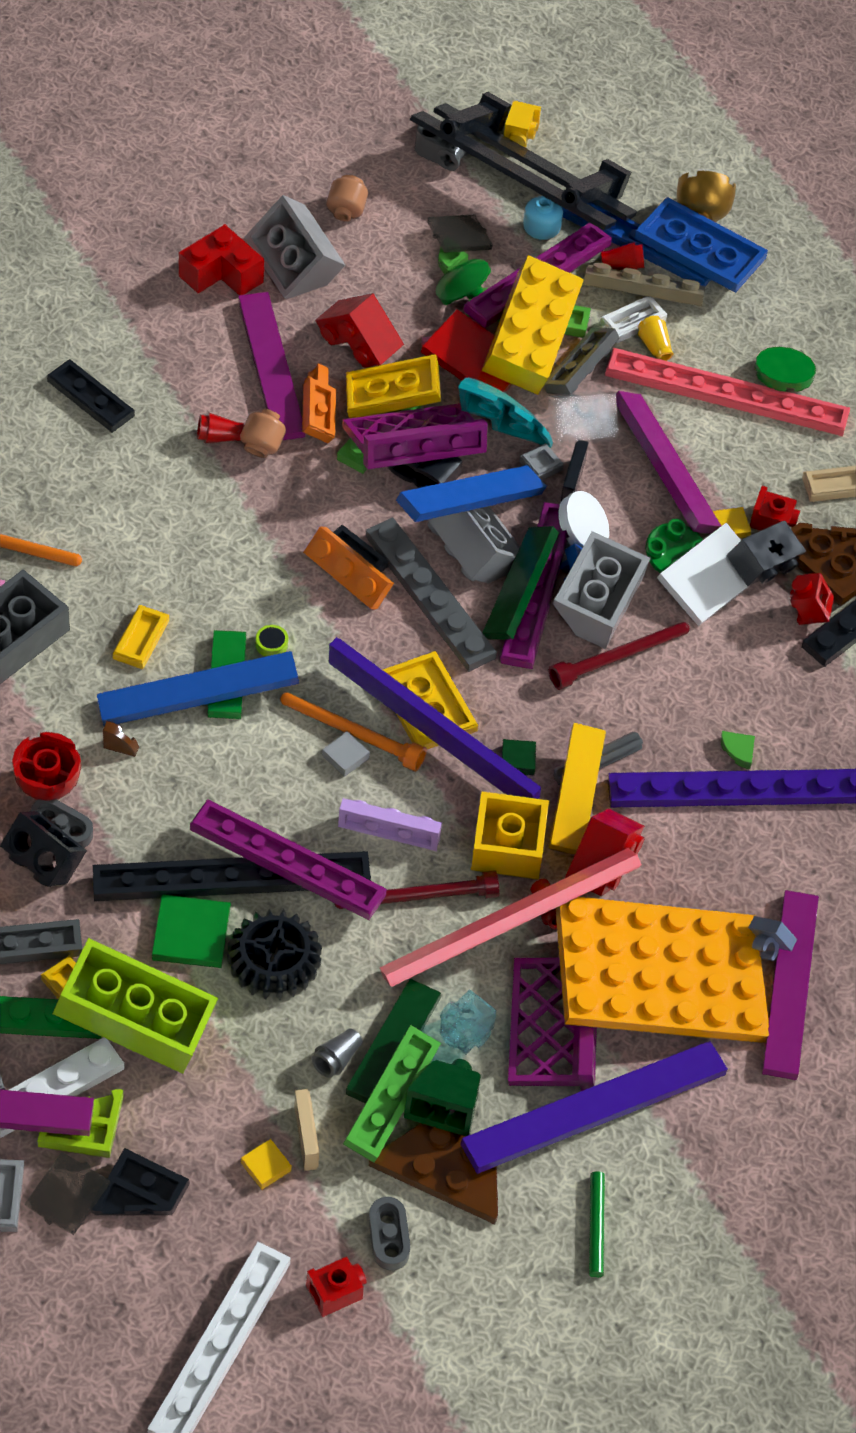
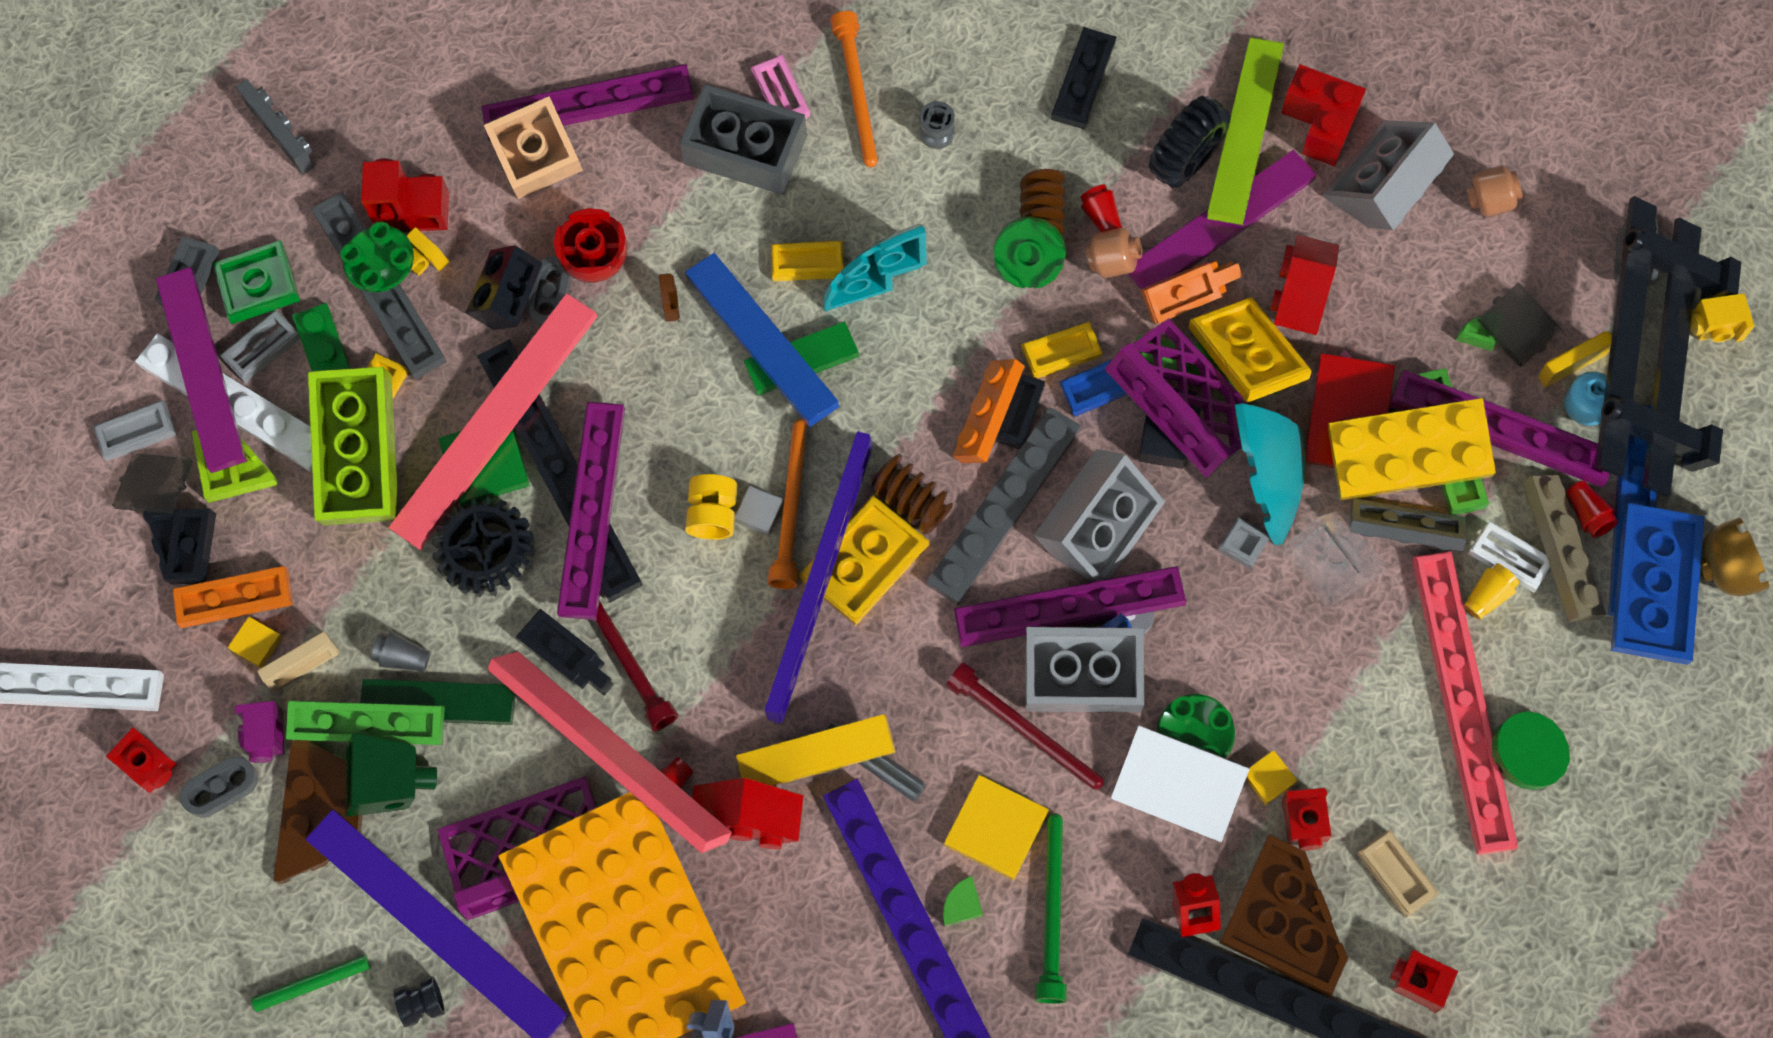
camera: 75 degrees right, 15 degrees up
tile [255,625,288,657] -> none
lavender plate [338,798,442,851] -> none
blue tile [396,465,547,522] -> none
green dish [435,259,491,305] -> none
clear light blue brick [440,989,496,1055] -> none
yellow brick [471,791,549,879] -> none
dark green tile [482,526,559,640] -> none
dark green tile [502,739,536,776] -> none
white tile [558,491,609,548] -> none
black tile [560,439,589,503] -> none
magenta tile [613,391,721,534] -> none
black brick [726,520,806,586] -> none
none -> orange plate [173,566,293,628]
none -> magenta brick [235,701,285,763]
none -> coral tile [388,293,598,551]
none -> black wheel [393,976,445,1028]
none -> black hinge [515,609,614,696]
none -> yellow wheel [685,474,737,540]
none -> teal brick [822,224,927,311]
none -> reddish brown piece [871,454,953,534]
none -> dark grey wheel [919,101,955,149]
none -> yellow tile [944,775,1049,881]
none -> green tile [993,216,1066,289]
none -> reddish brown piece [1019,169,1065,242]
none -> yellow tile [1021,321,1102,379]
none -> green piece [1034,813,1067,1004]
none -> blue tile [1060,359,1128,417]
none -> black gear [1148,95,1231,188]
none -> lime tile [1207,38,1284,225]
none -> yellow tile [1538,331,1612,388]

